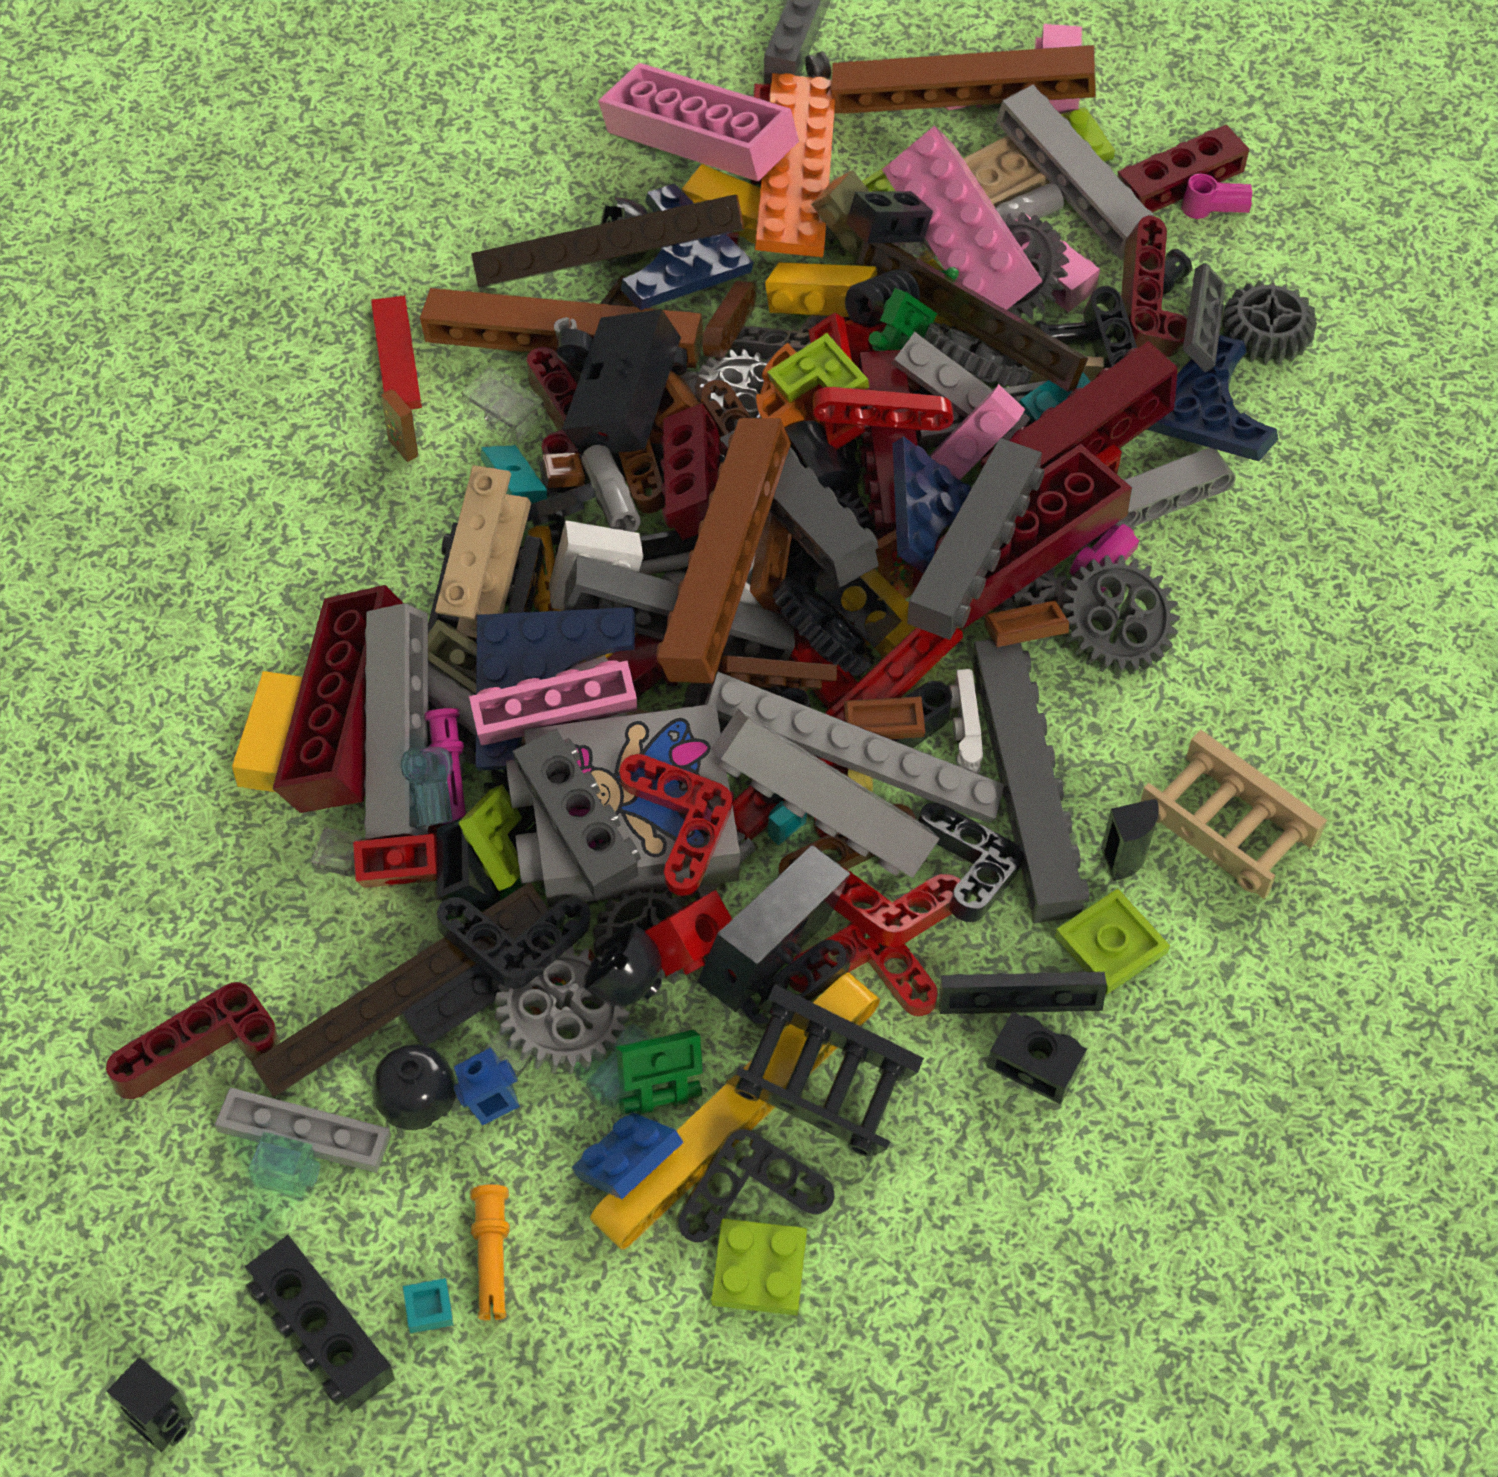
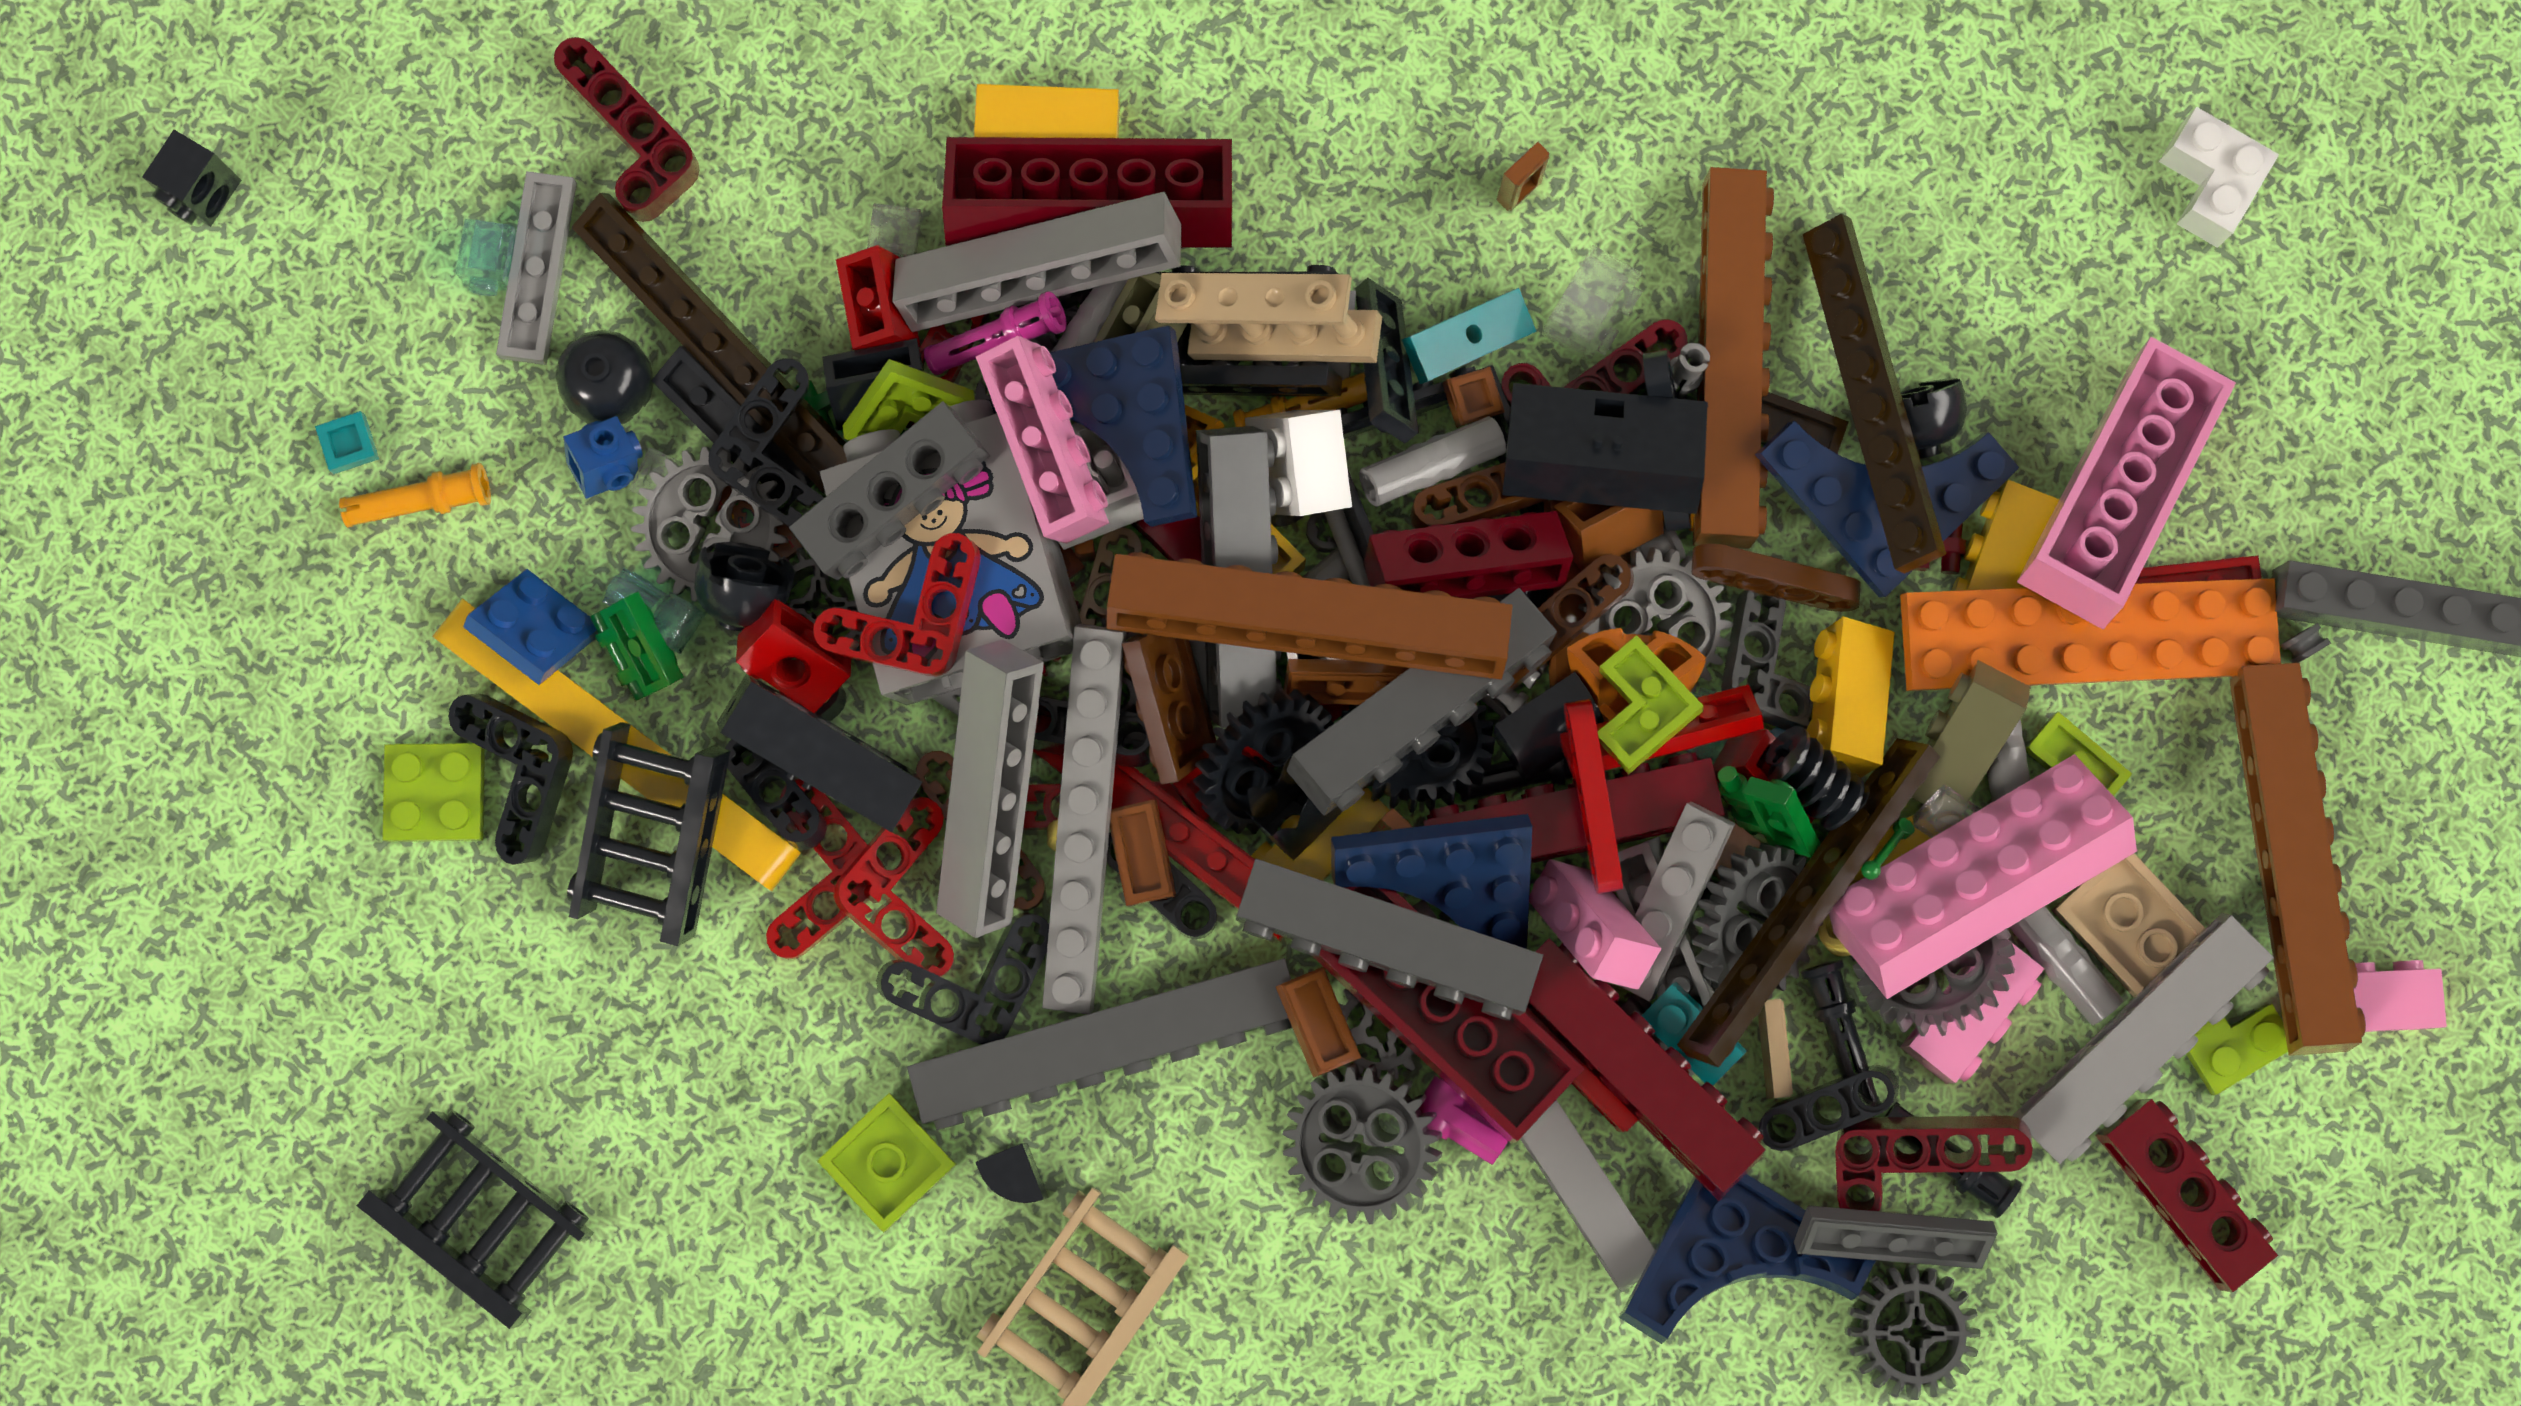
camera: 80 degrees right, 25 degrees up
black brick [244,1235,395,1413] -> none
red tile [371,295,422,410] -> none
clear light blue piece [401,747,453,827] -> none
black brick [846,191,933,243] -> none
black plate [939,971,1107,1014] -> none
white hinge [949,669,983,774] -> none
black brick [987,1011,1087,1105] -> none
dark pink piece [1181,173,1253,219] -> none
none -> black fence [356,1110,594,1329]
none -> white brick [2159,107,2279,248]

